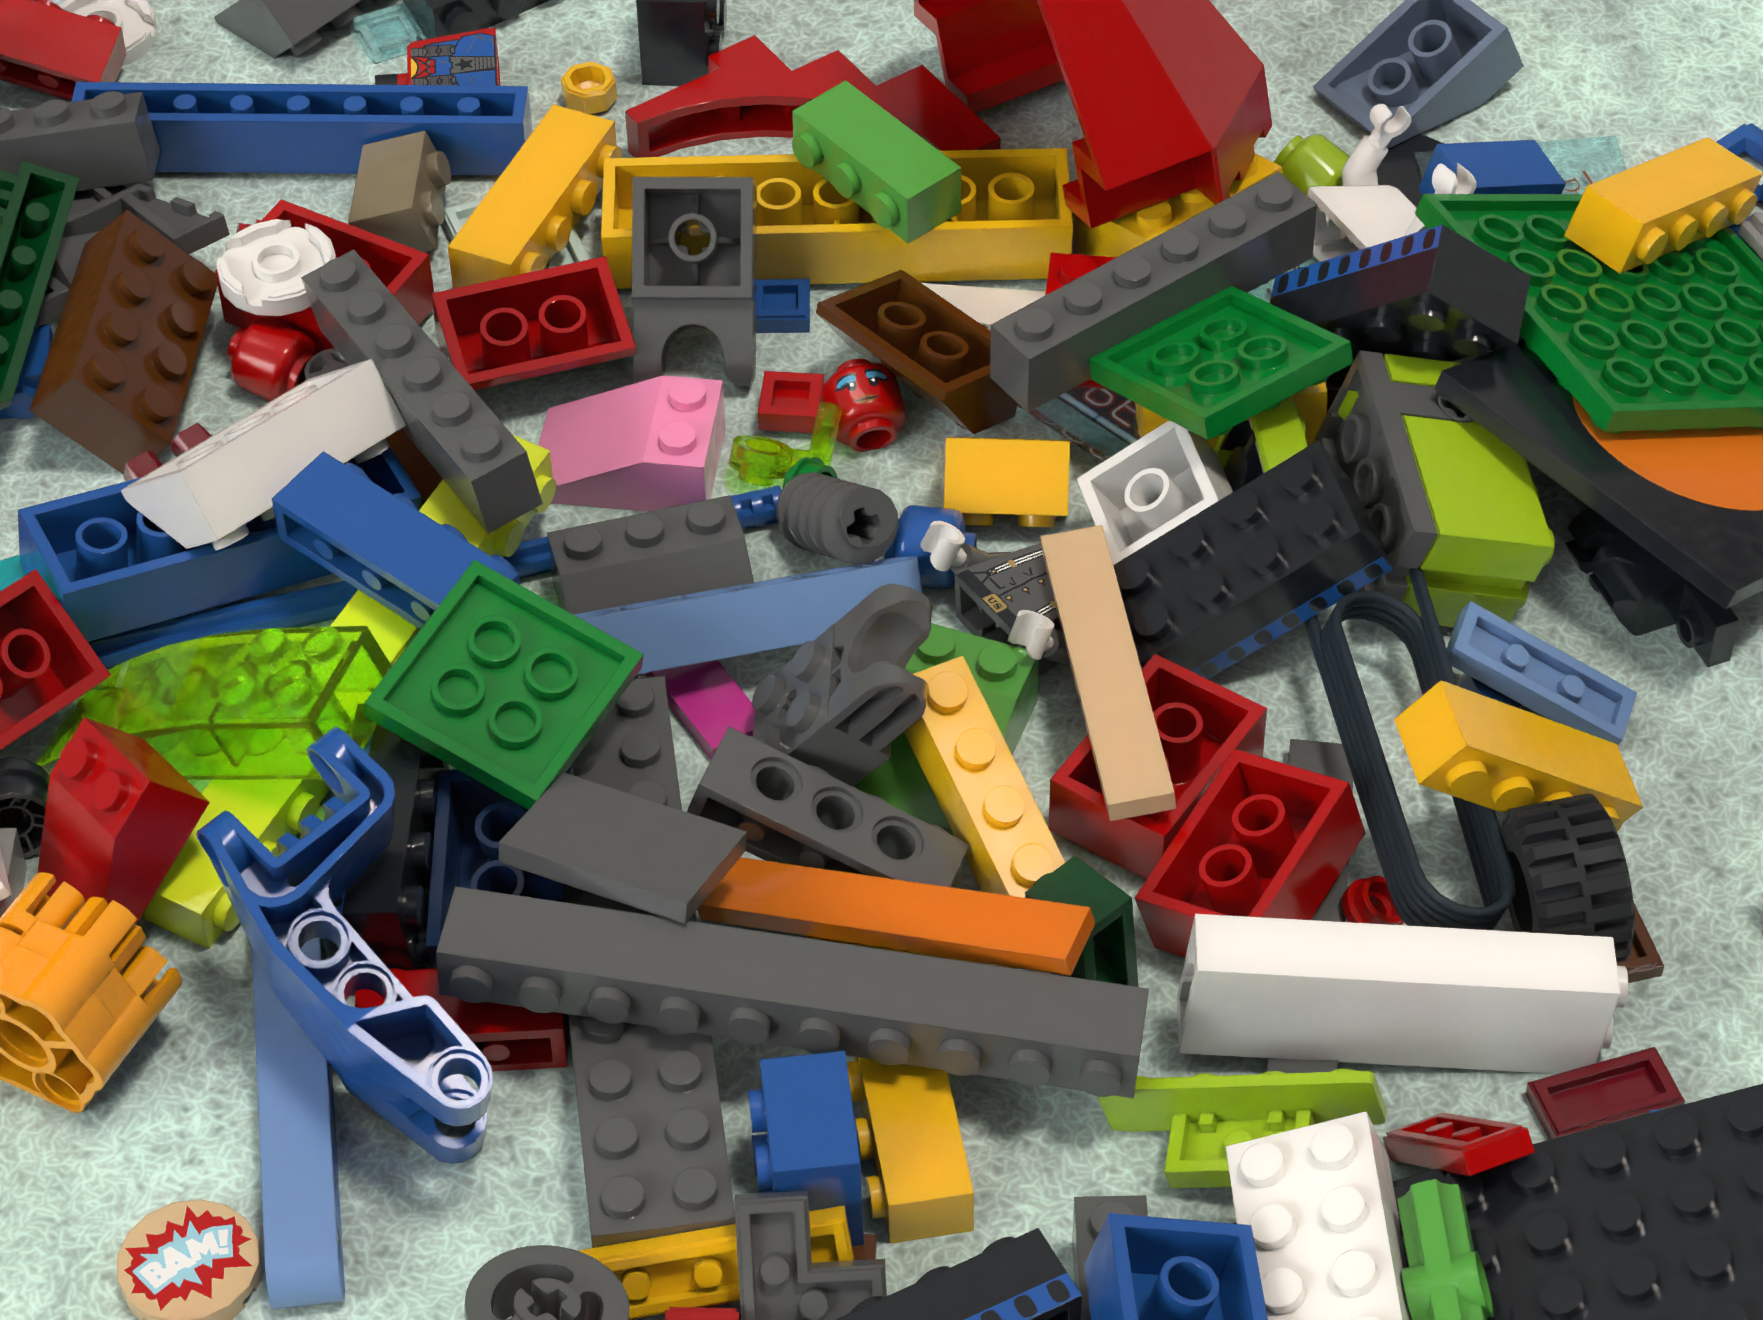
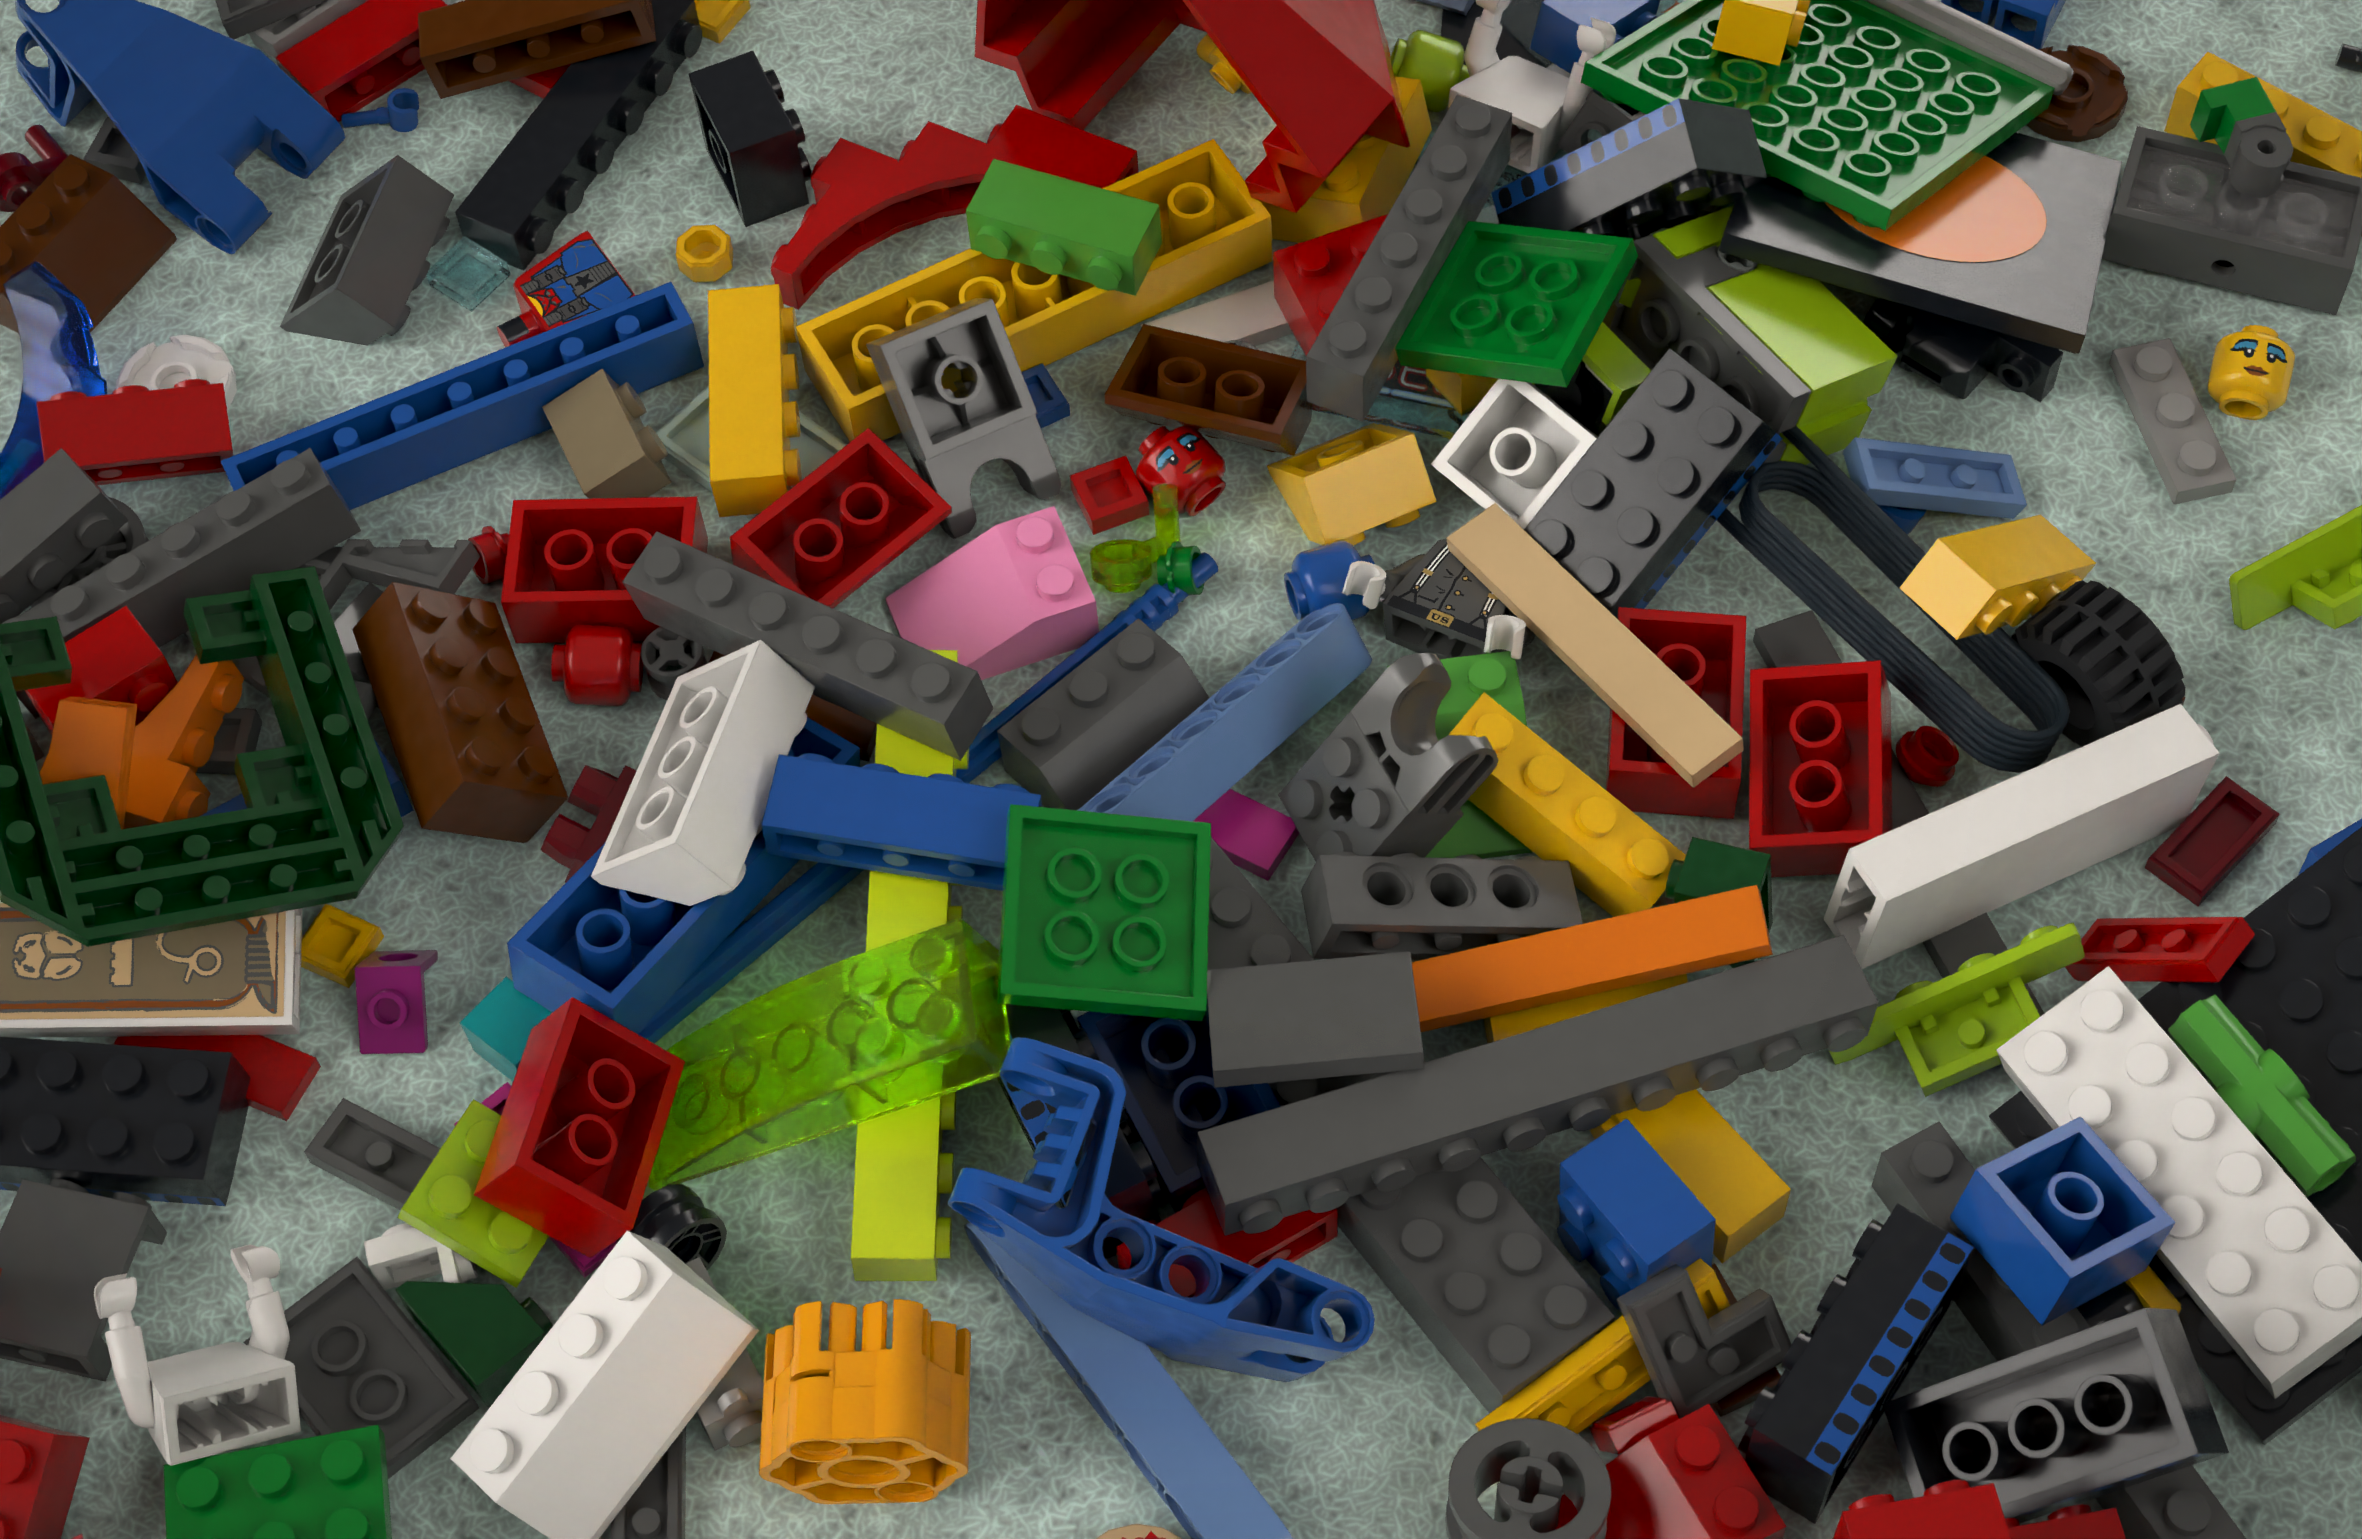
camera: 25 degrees left, 10 degrees up
red slope [37,717,210,955] -> none
white tile [216,219,336,316] -> none
dark grey piece [776,472,898,565] -> none

